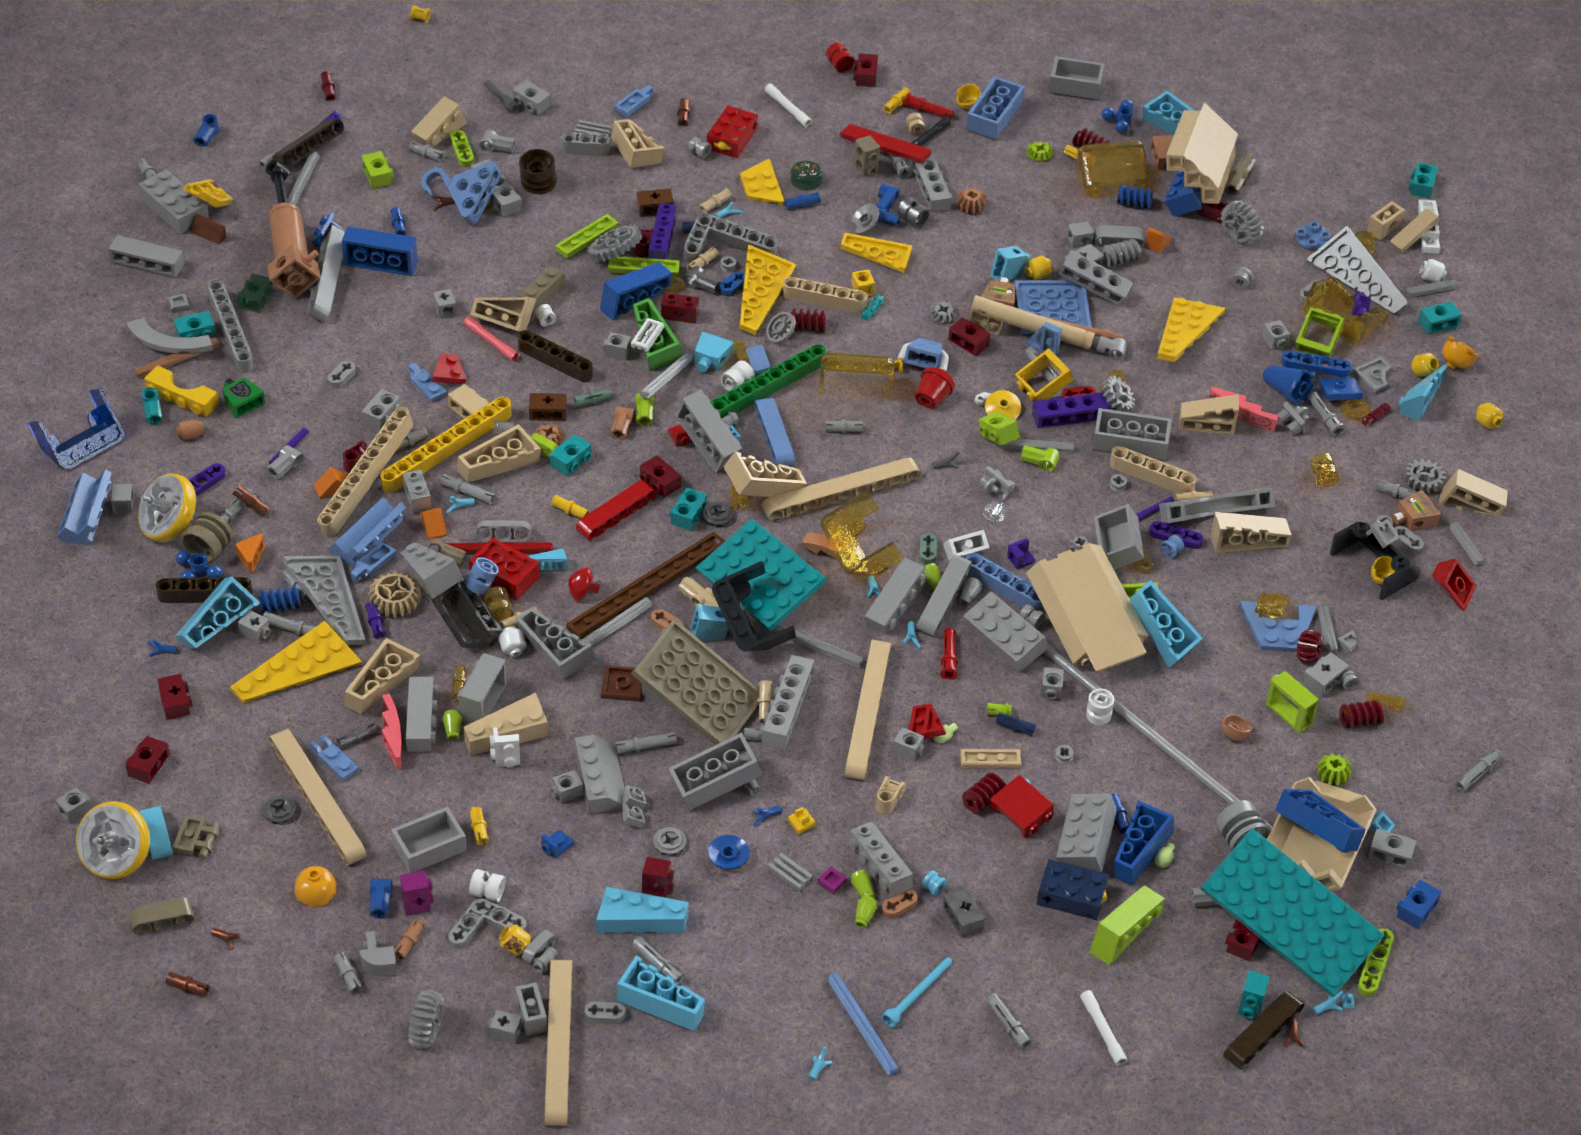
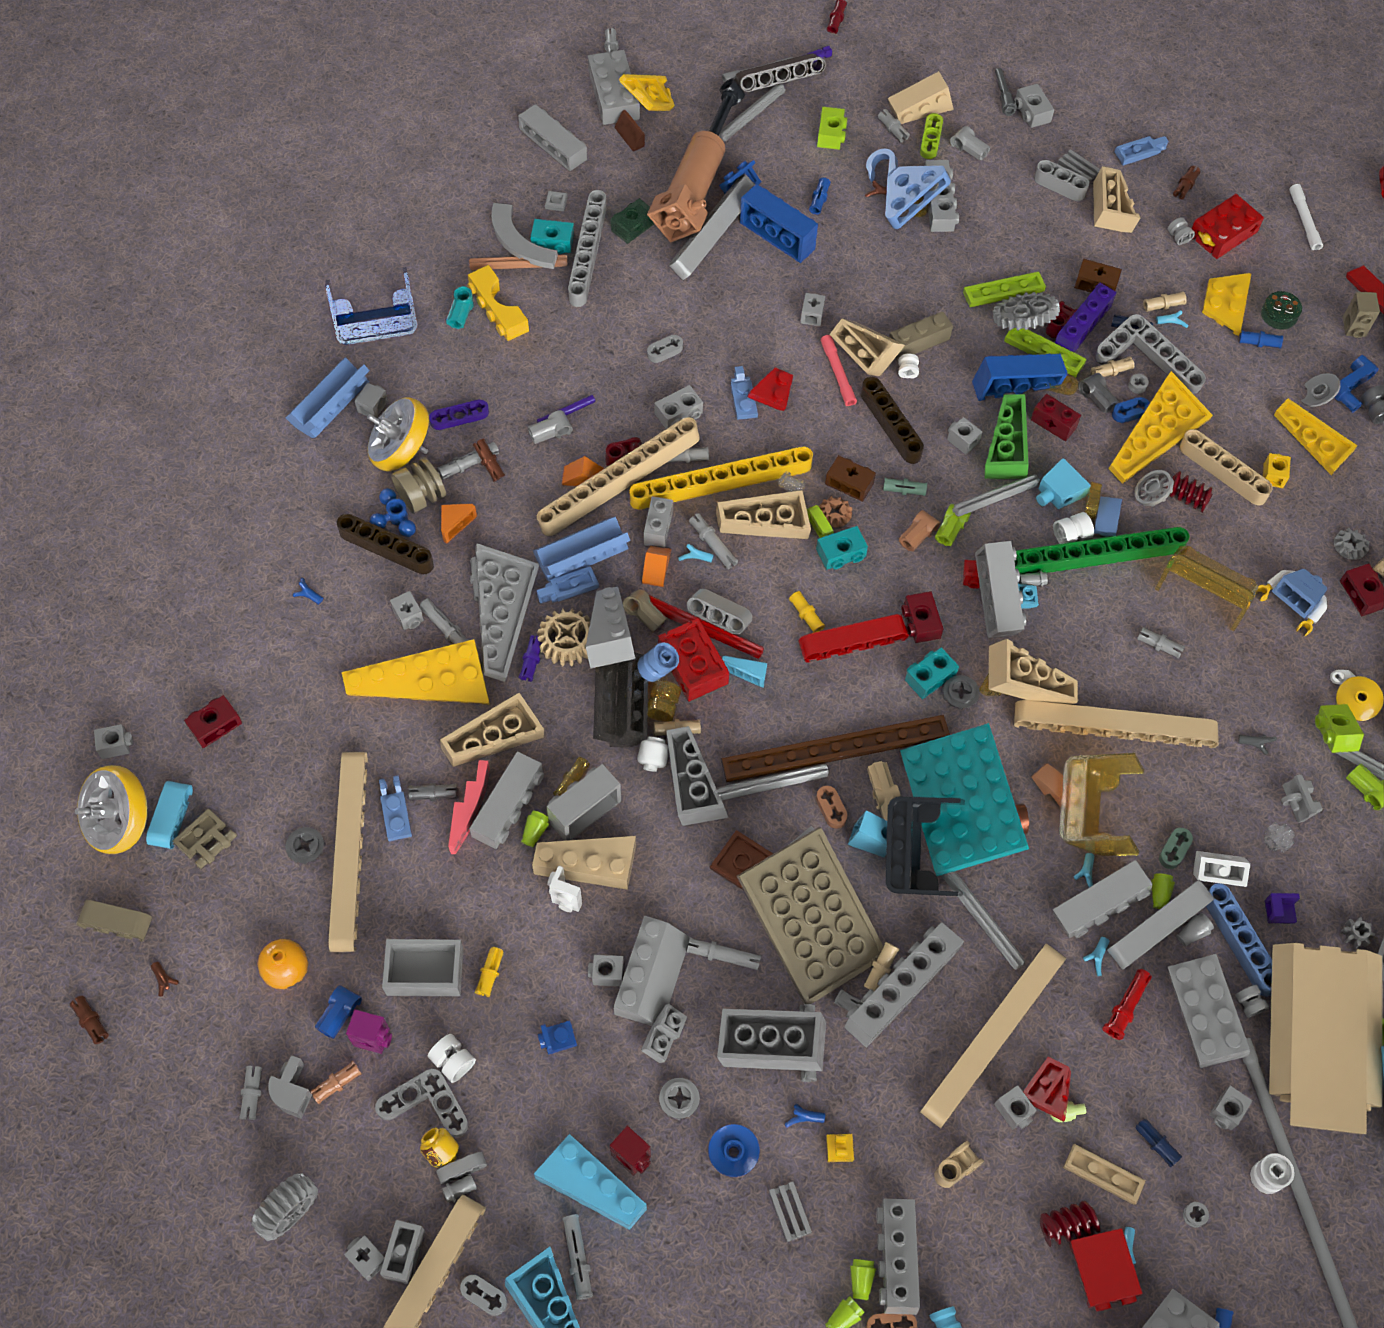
camera: 30 degrees right, 15 degrees up
dark red brick [157,674,193,720] -> none
medium azure wedge [175,576,260,649] -> none
nougat brick [176,419,204,441] -> none
blue piece [193,114,219,147] -> none
green torso [222,378,266,418] -> none
blue piece [259,585,301,615] -> none
tan brick [448,384,489,419] -> none
dark brown wheel [519,149,557,194] -> none
red piece [568,567,601,601] -> none
white tile [631,318,664,352] -> none
medium blue beam [754,398,795,466] -> none
magenta plate [817,866,847,895] -> none
teal axle [861,294,884,321] -> none
red piece [915,367,955,410] -> none
lime pin [987,703,1012,716] -> none

